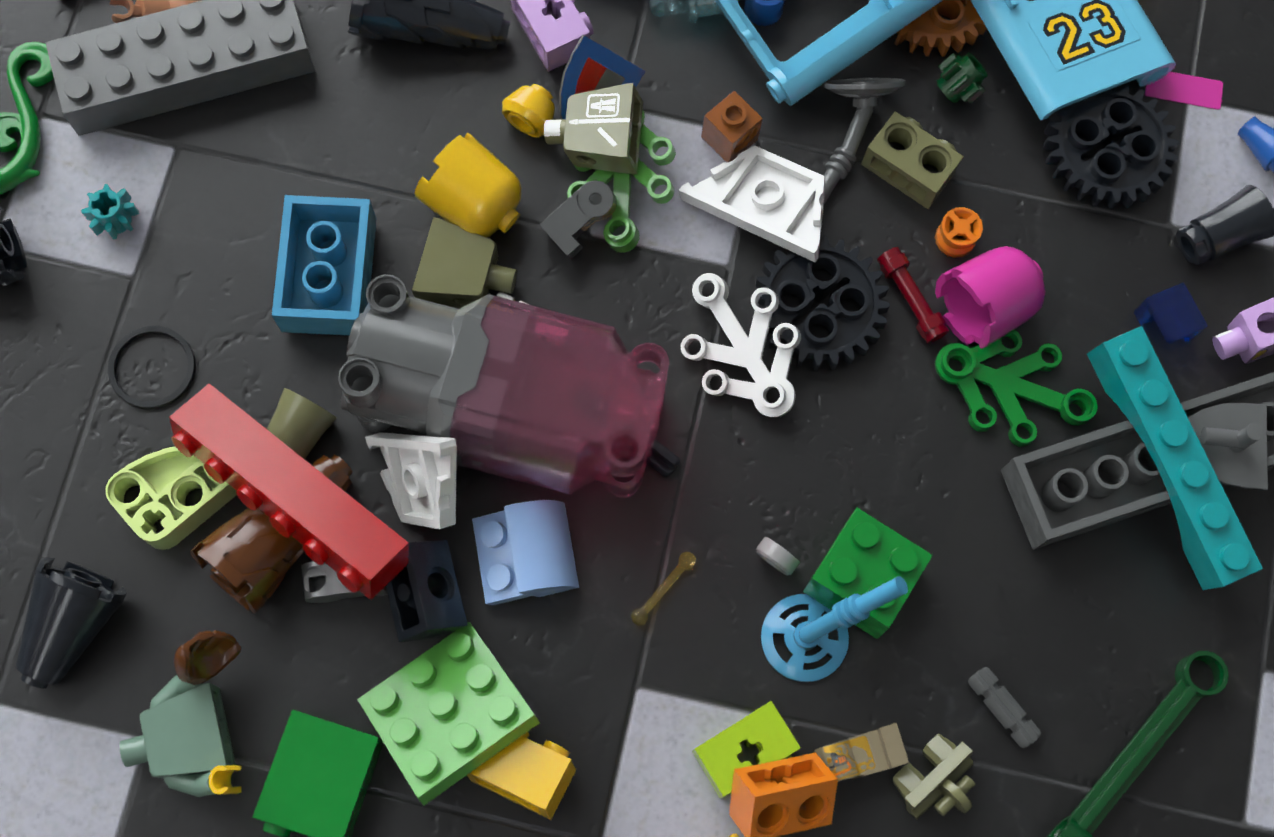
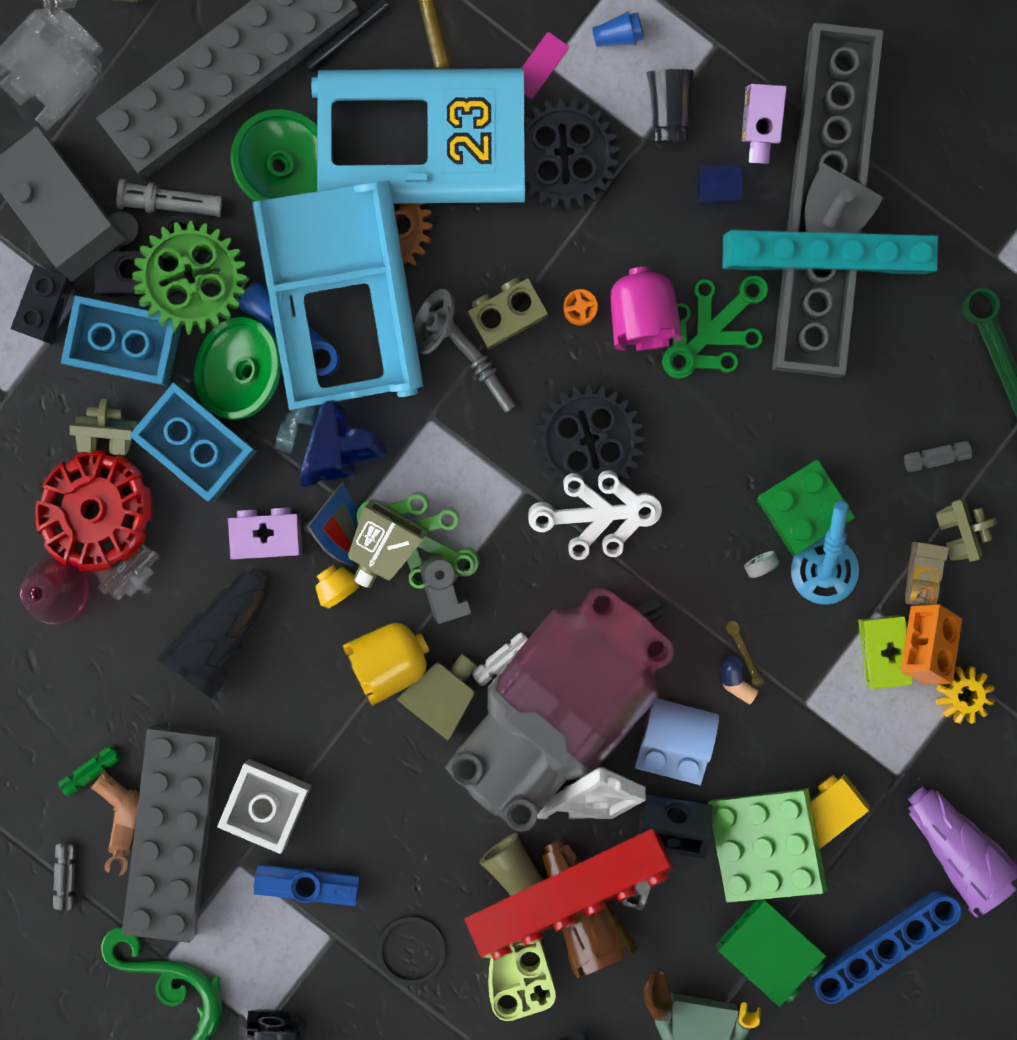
camera: 65 degrees left, 15 degrees up
teal gear [81,184,139,240] -> none
dark azure brick [272,195,377,336] -> none
white wing [679,145,825,262] -> none
dark orange brick [701,91,763,162] -> none
dark red bar [877,247,949,344] -> none
dark green gear [937,53,988,103] -> none
none -> white brick [217,759,312,854]
none -> blue piece [254,864,360,906]
none -> clear blue piece [300,400,387,487]
none -> arm [720,655,758,705]

